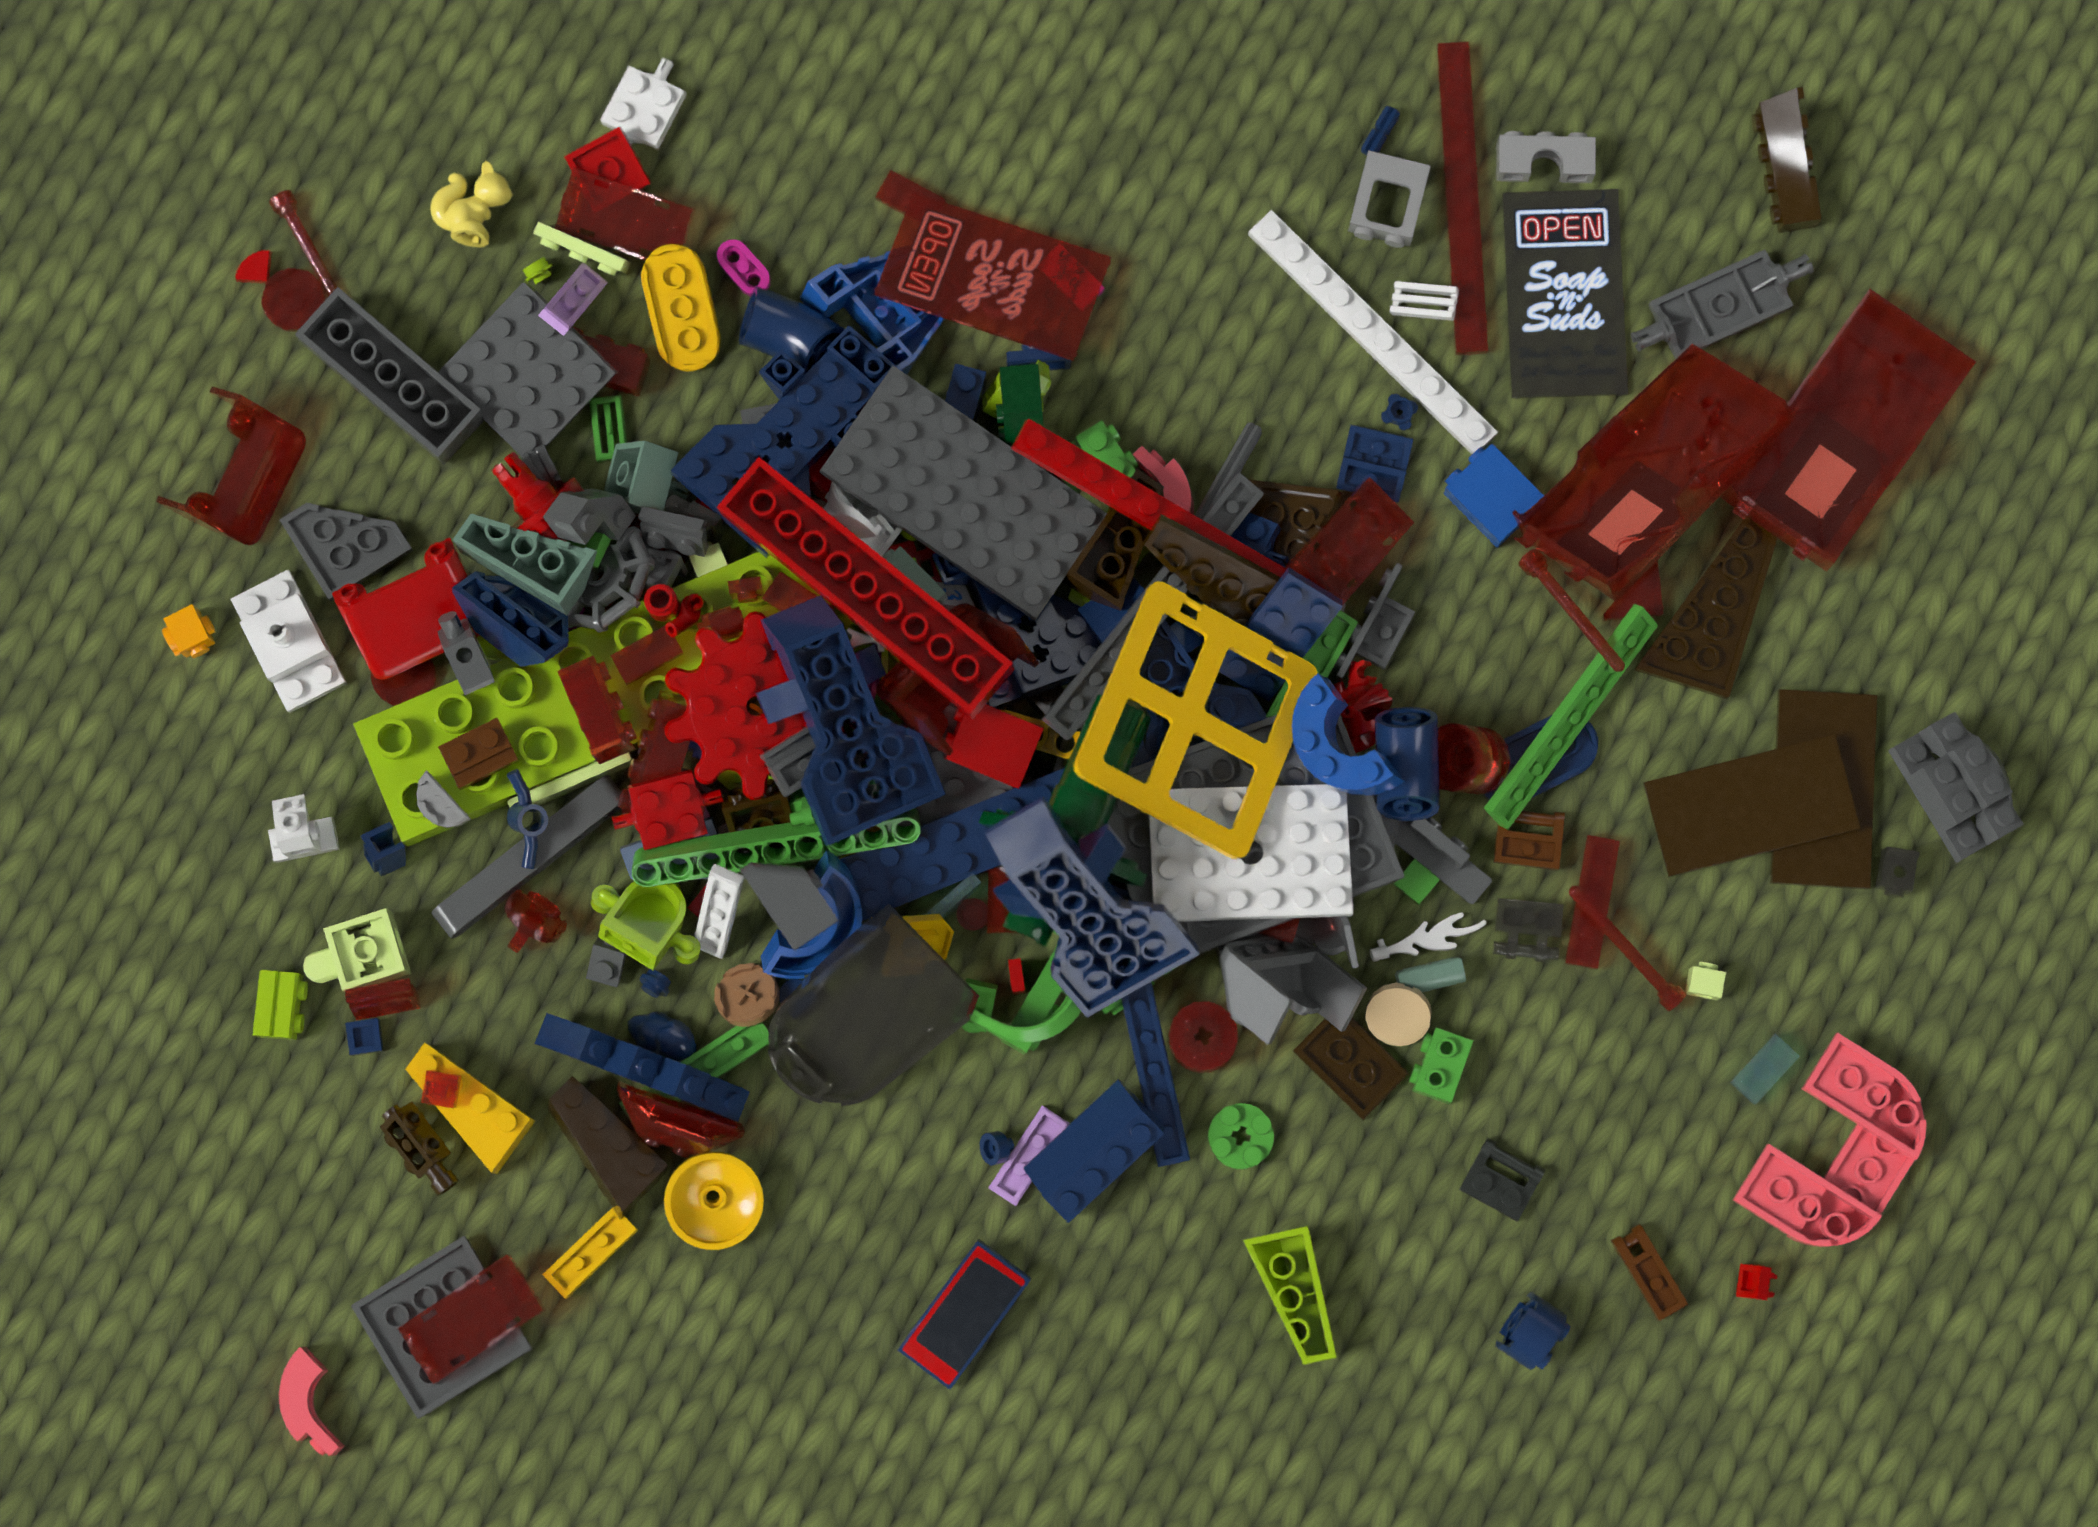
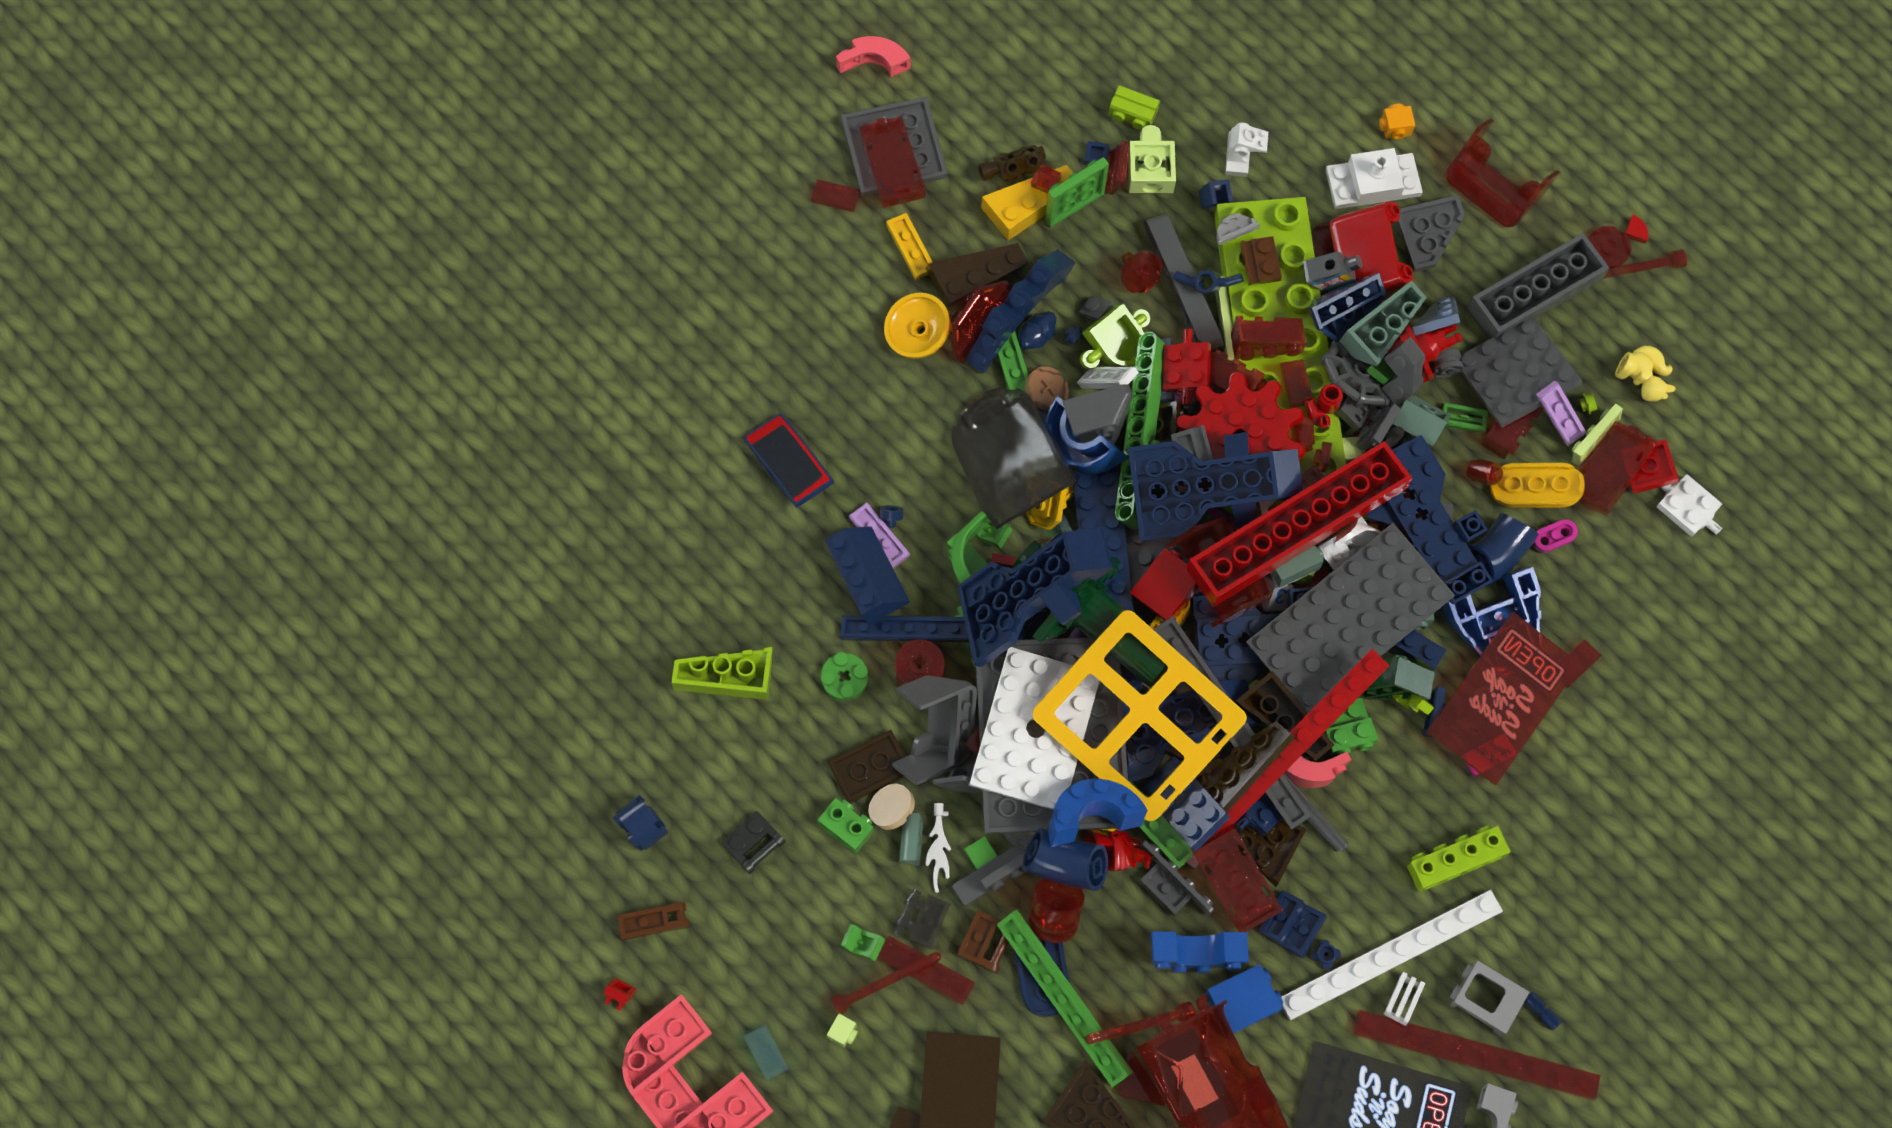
camera: 100 degrees right, 10 degrees down
none -> clear red tile [811,179,860,212]
none -> bright green bracket [841,924,885,961]
none -> bright green plate [1045,157,1109,228]
none -> blue brick [1150,932,1249,974]
none -> lime brick [1407,825,1511,893]
none -> sand blue wing [1413,297,1460,336]
none -> clear red brick [1466,459,1503,485]

